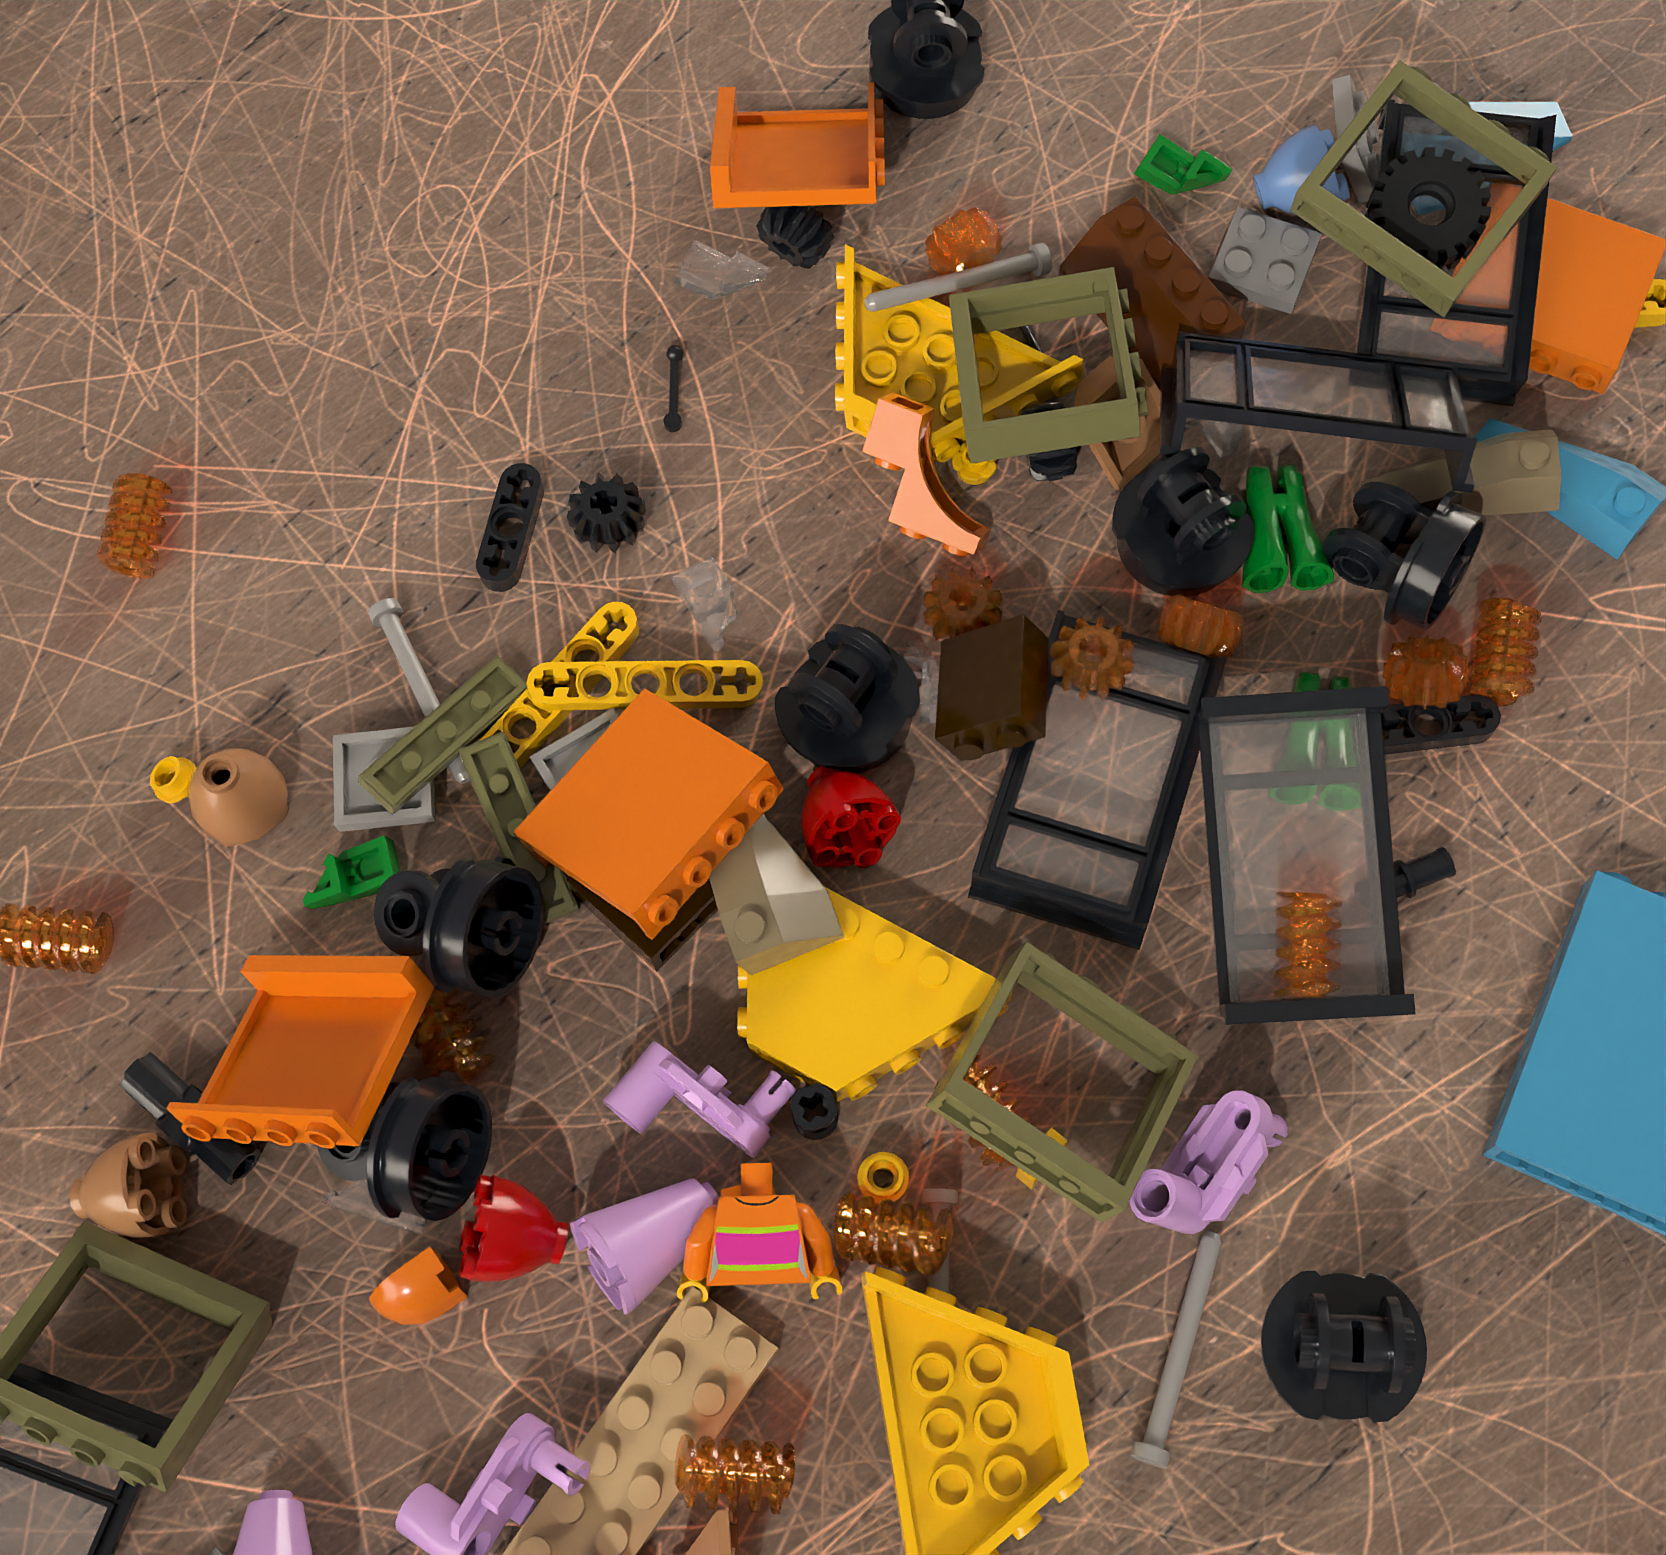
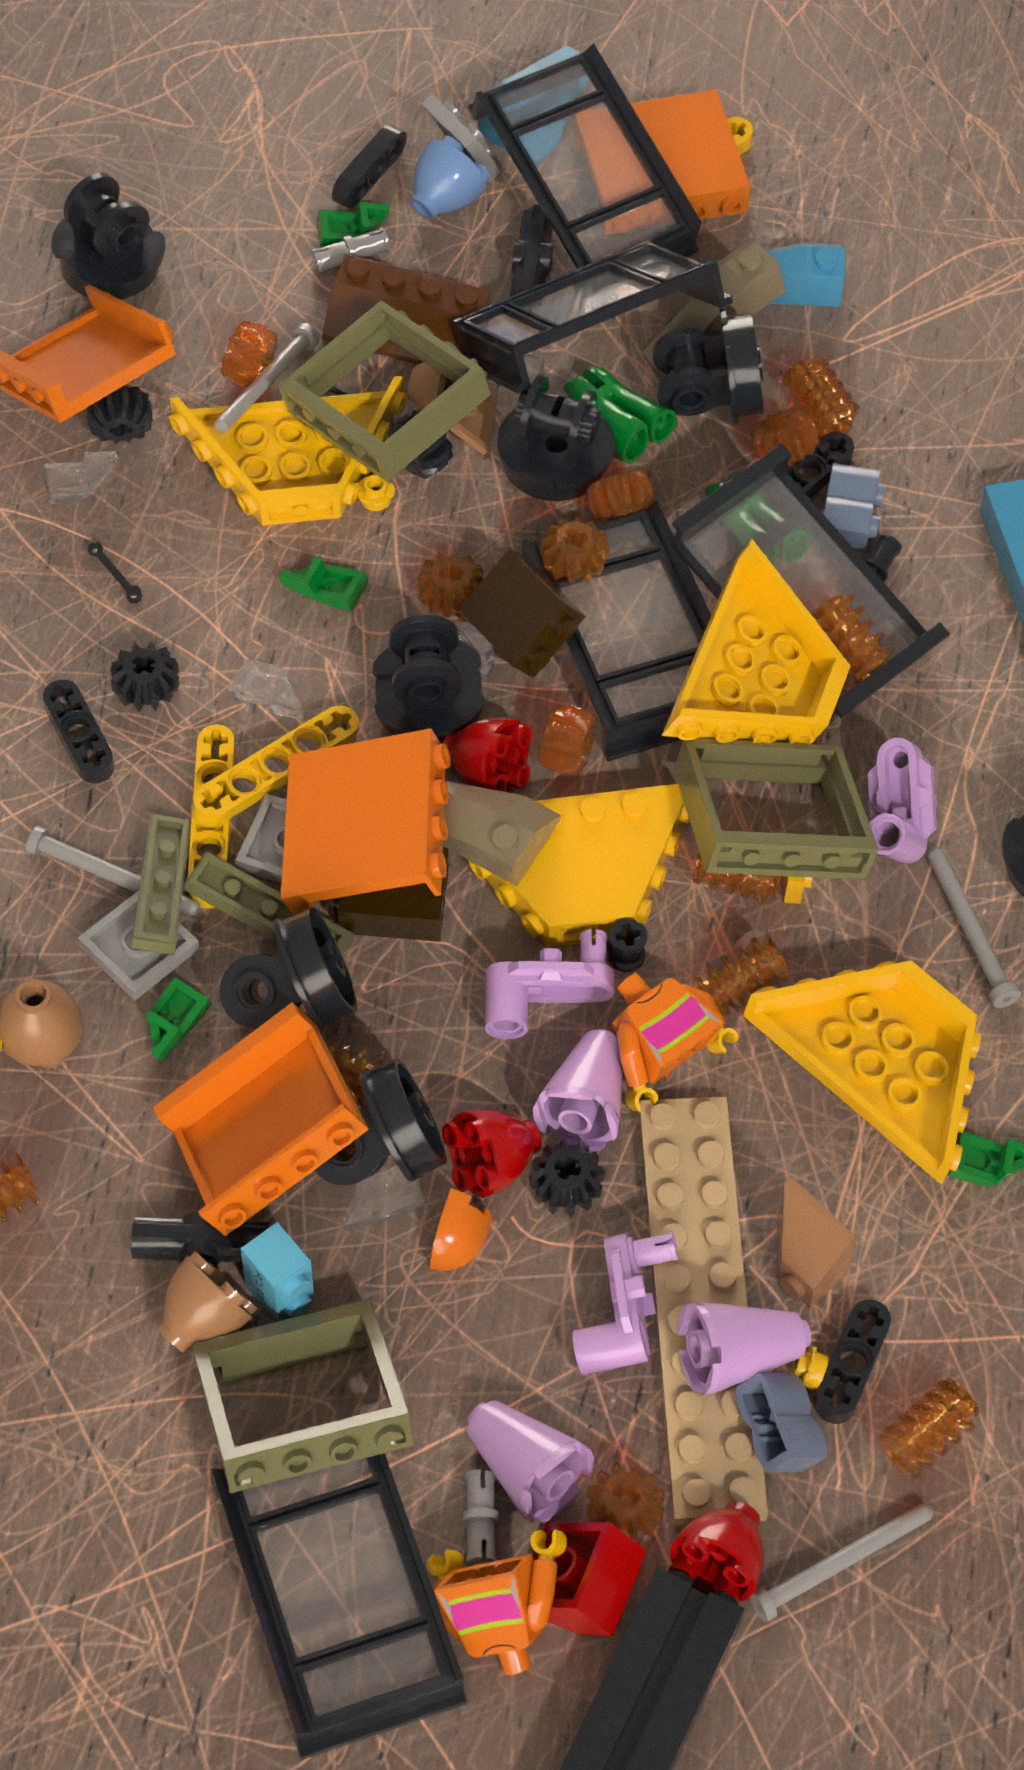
camera: 45 degrees left, 10 degrees down
clear orange piece [675,1434,795,1515] -> none
yellow plate [857,1152,909,1205] -> none
arch [862,392,991,556] -> none
light grey plate [1208,207,1322,315] -> none
olive window [1290,60,1558,317] -> none
black tyre [1365,147,1491,271] -> none
none -> medium azure brick [241,1222,314,1322]
none -> green slope [279,556,368,612]
none -> light grey pin [311,227,390,273]
none -> black beam [332,124,407,209]
none -> black piece [510,204,554,312]
none -> black gear [529,1138,605,1217]
none -> clear orange gear [540,704,597,775]
none -> yellow piece [662,539,850,744]
none -> sand blue brick [824,463,886,550]

